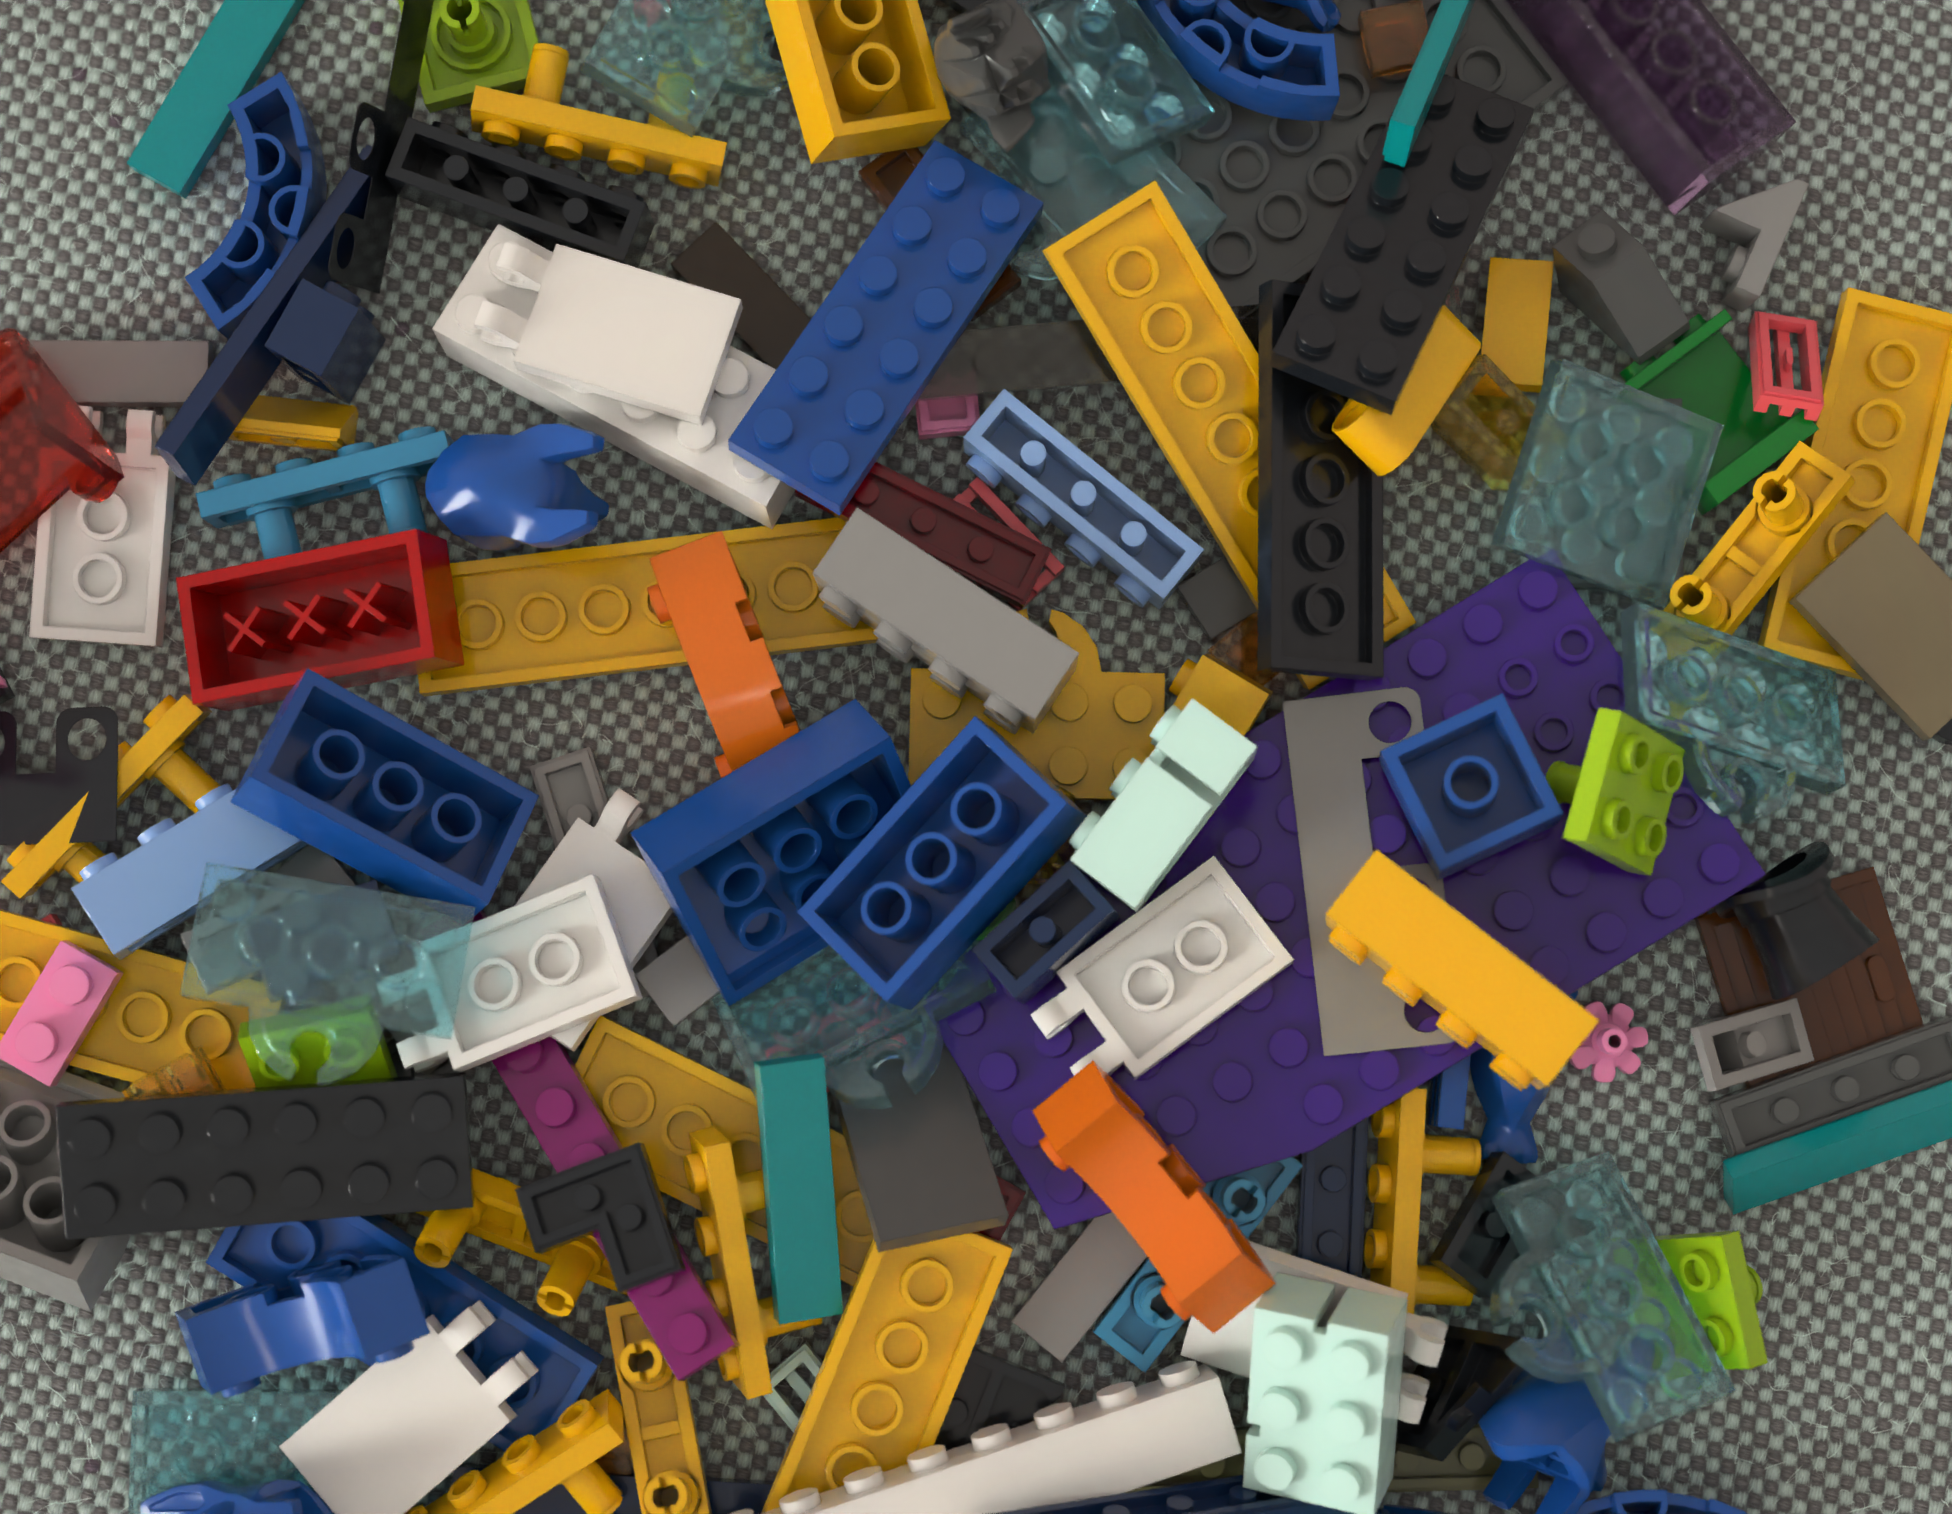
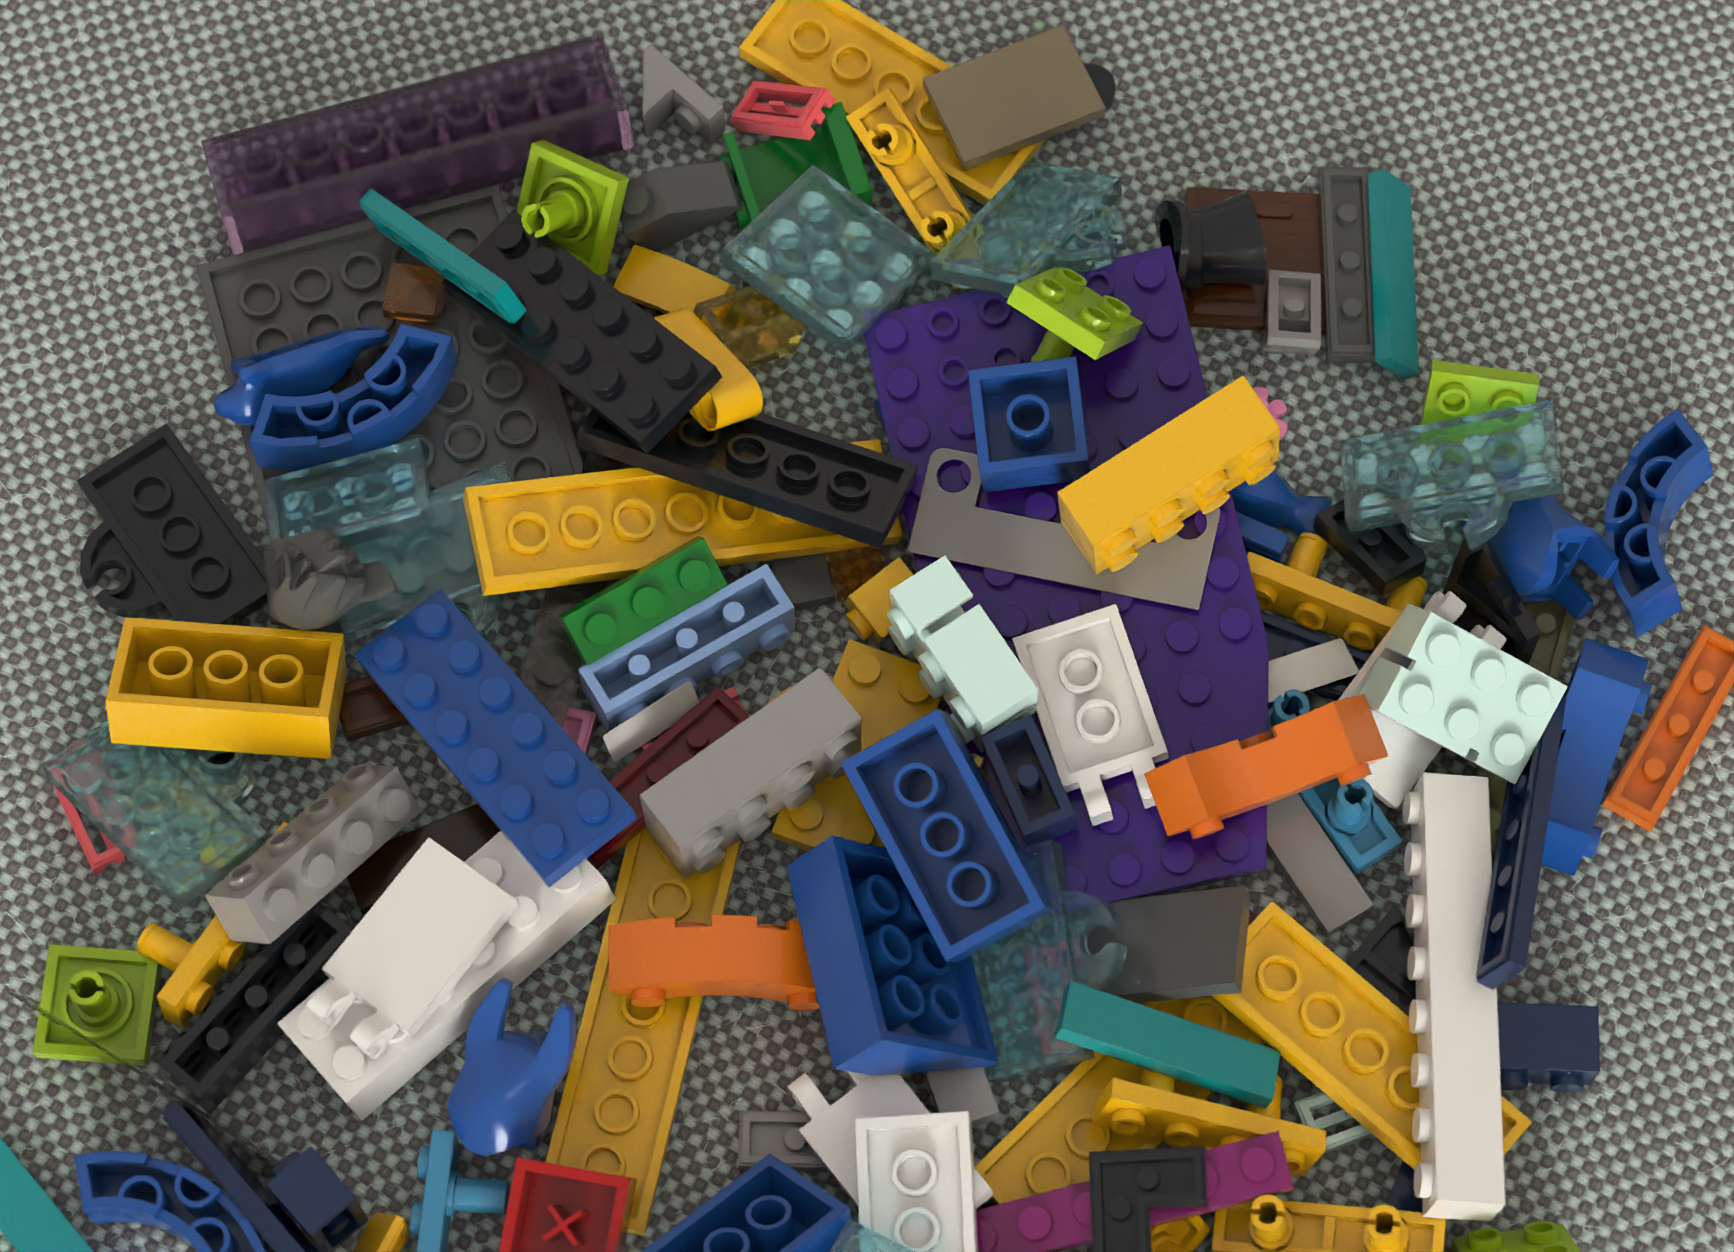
camera: 70 degrees left, 15 degrees down
none -> light grey brick [205,763,421,944]
none -> lime plate [516,139,629,276]
none -> green plate [558,536,728,665]
none -> white sticker [603,681,699,762]
none -> white sticker [1268,638,1359,703]

